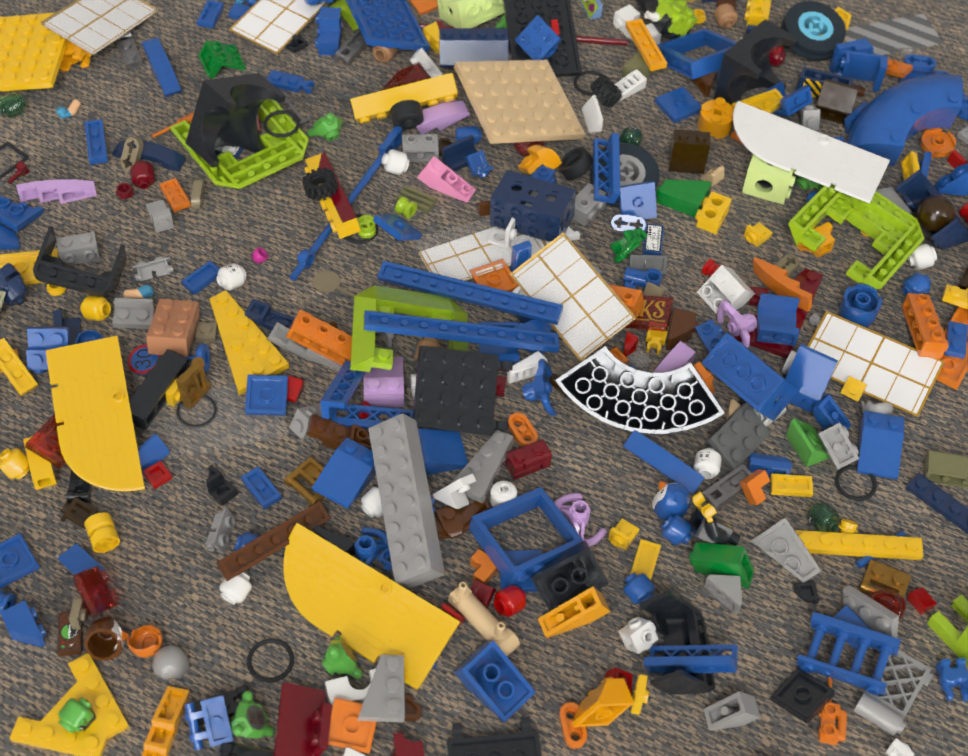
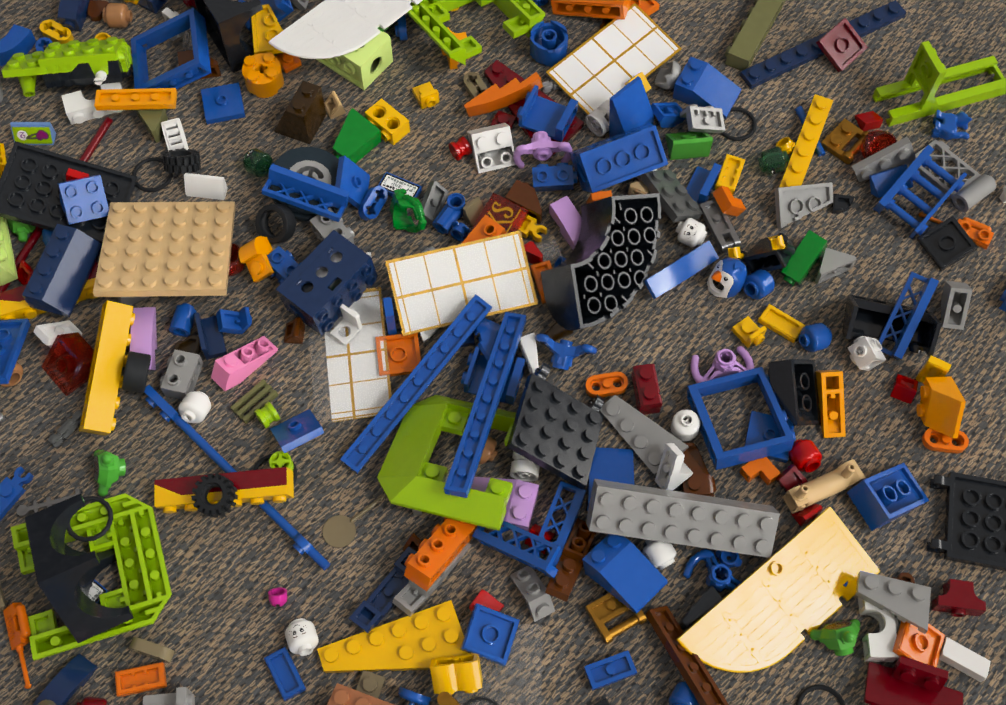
camera: 70 degrees left, 10 degrees up
none -> yellow brick [430,653,483,695]

